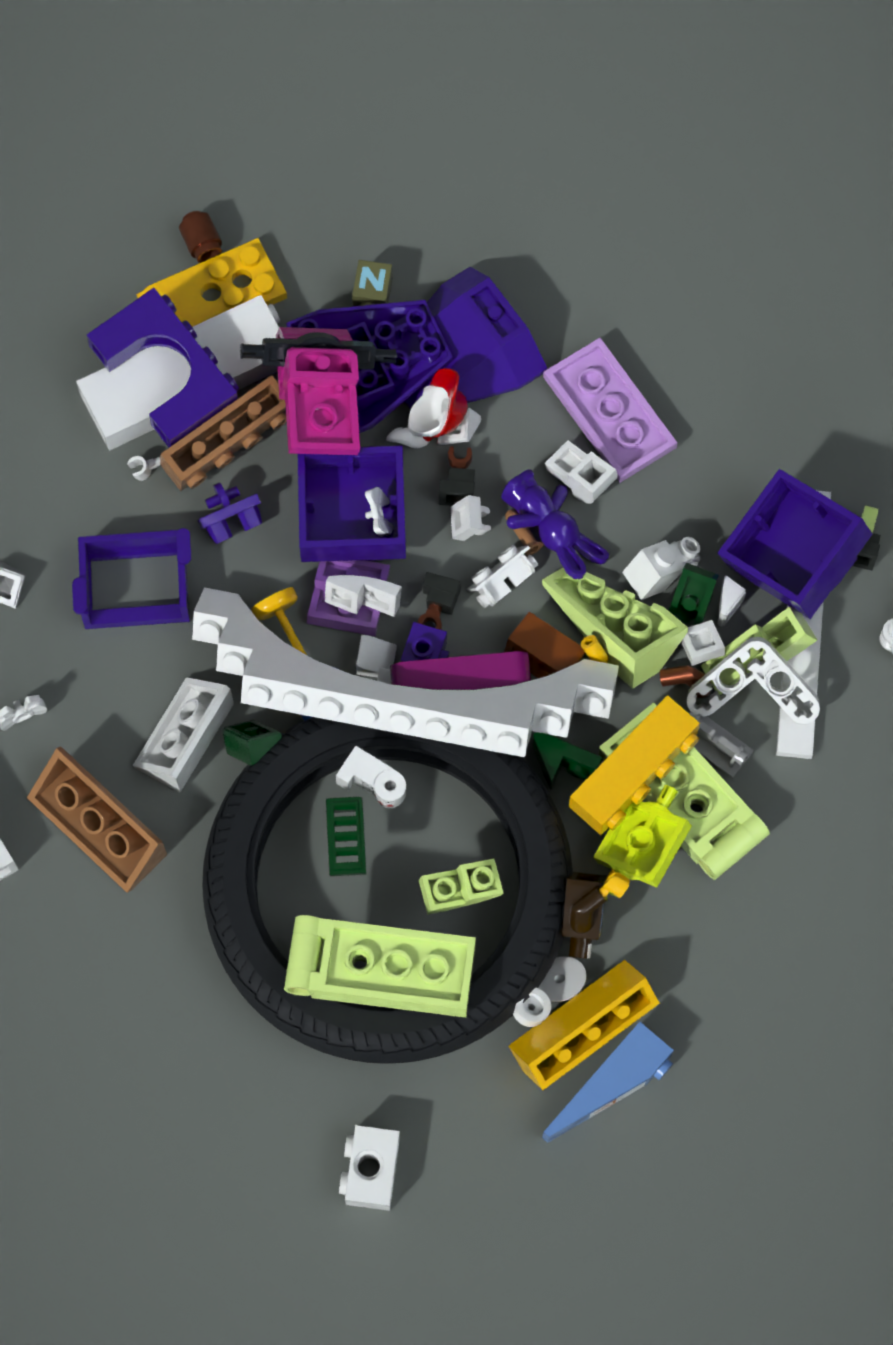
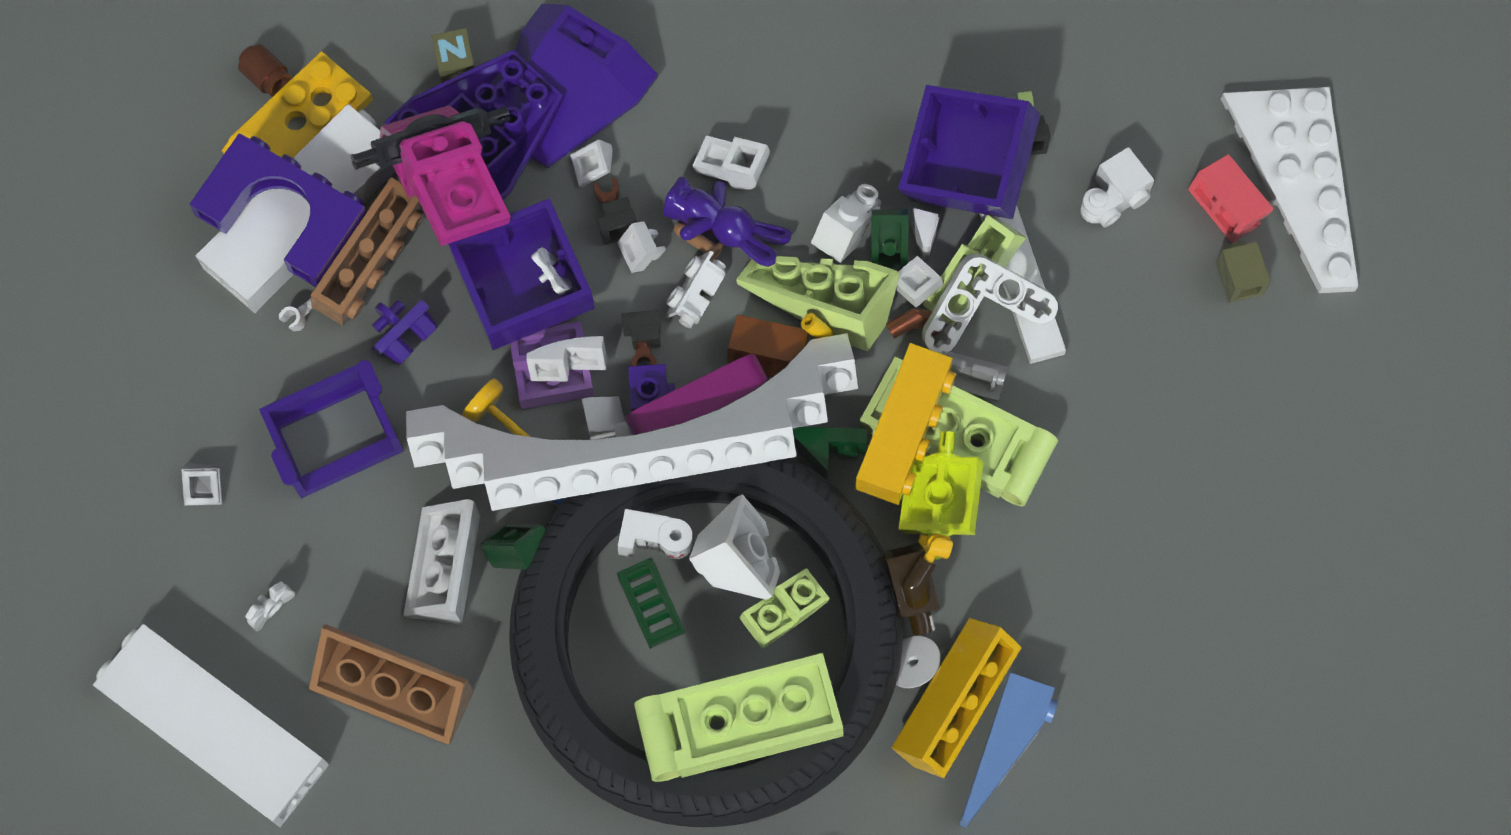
camera: 20 degrees left, 0 degrees up
white hair [386,368,468,448] -> none
white tile [513,988,551,1027] -> none
lavender plate [543,338,677,483] -> none
none -> white slope [689,494,780,600]

